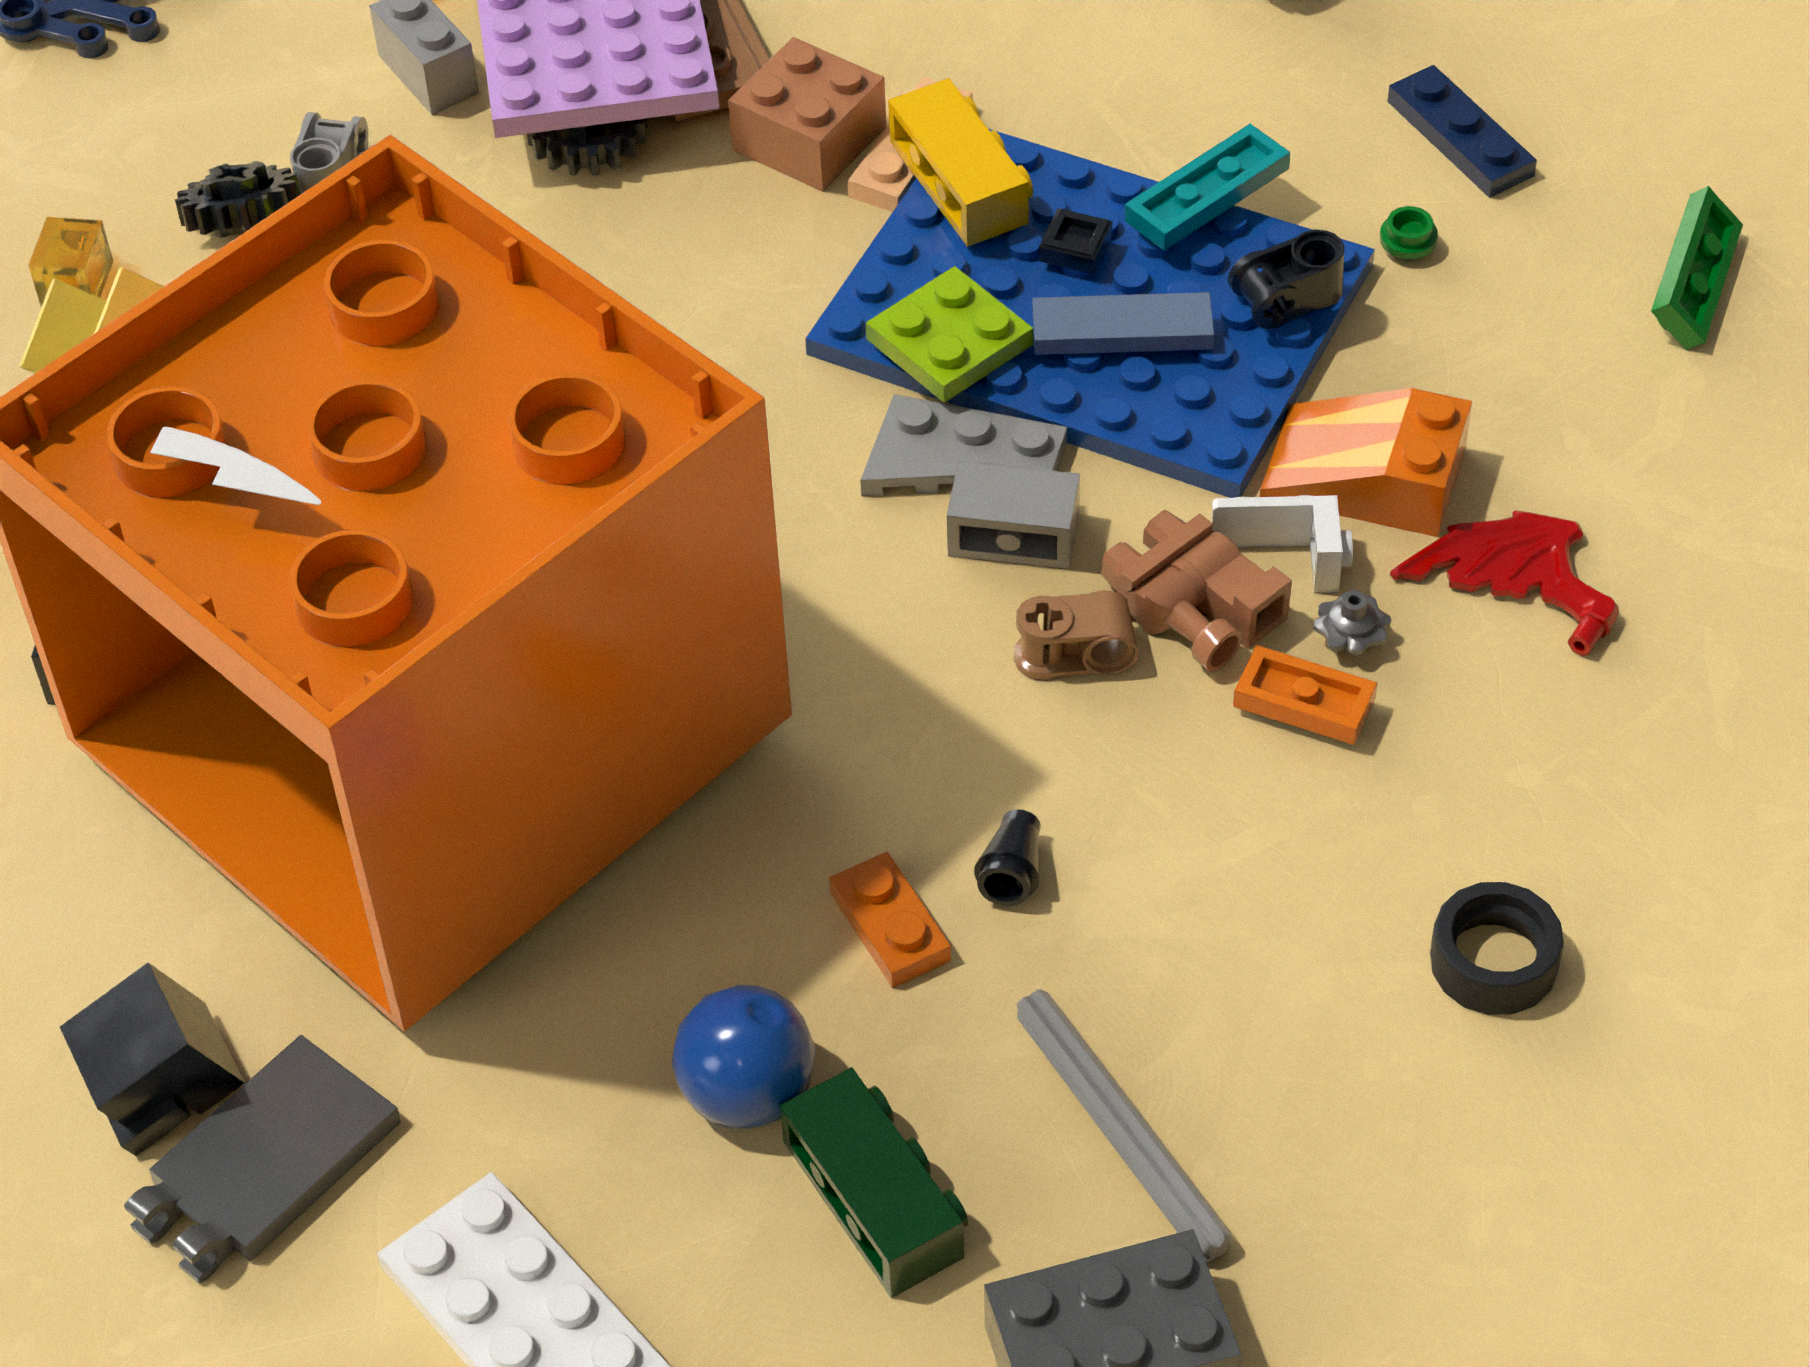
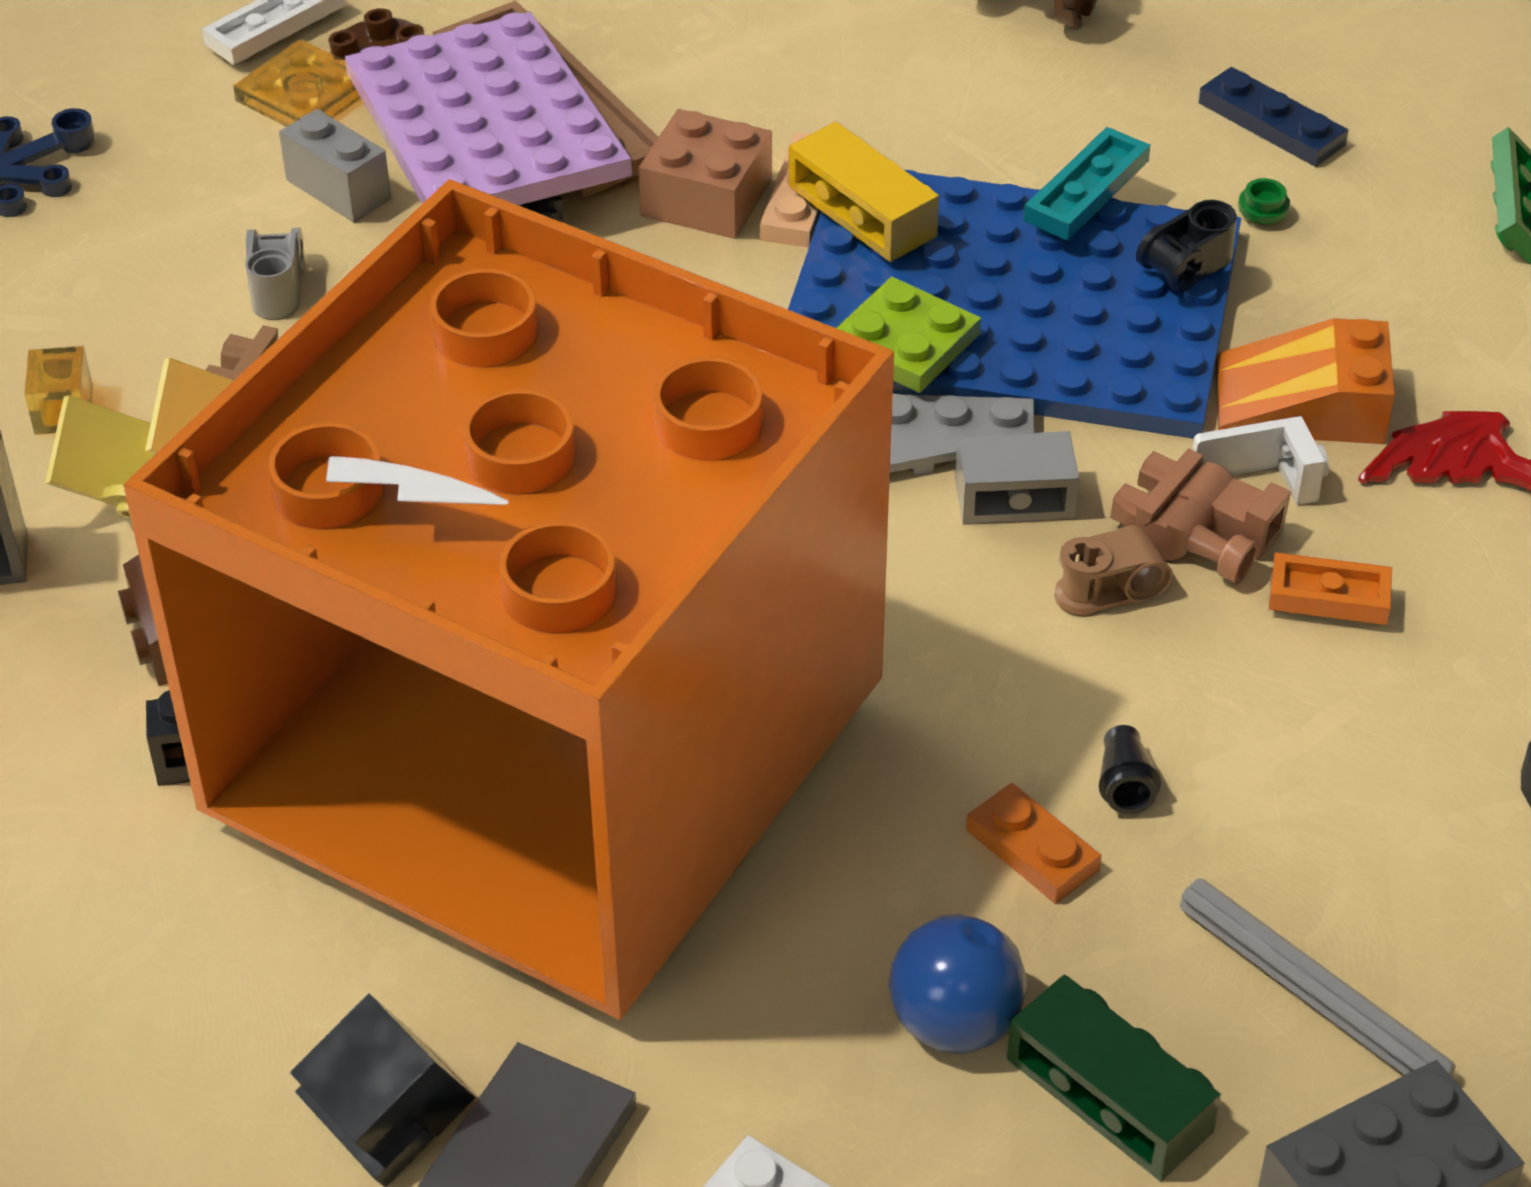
camera: 15 degrees left, 5 degrees down
black gear [175,161,301,238] -> none
sand blue tile [1032,292,1214,355] -> none
black tile [1039,208,1113,274] -> none
flat silver plant [1314,590,1391,655] -> none

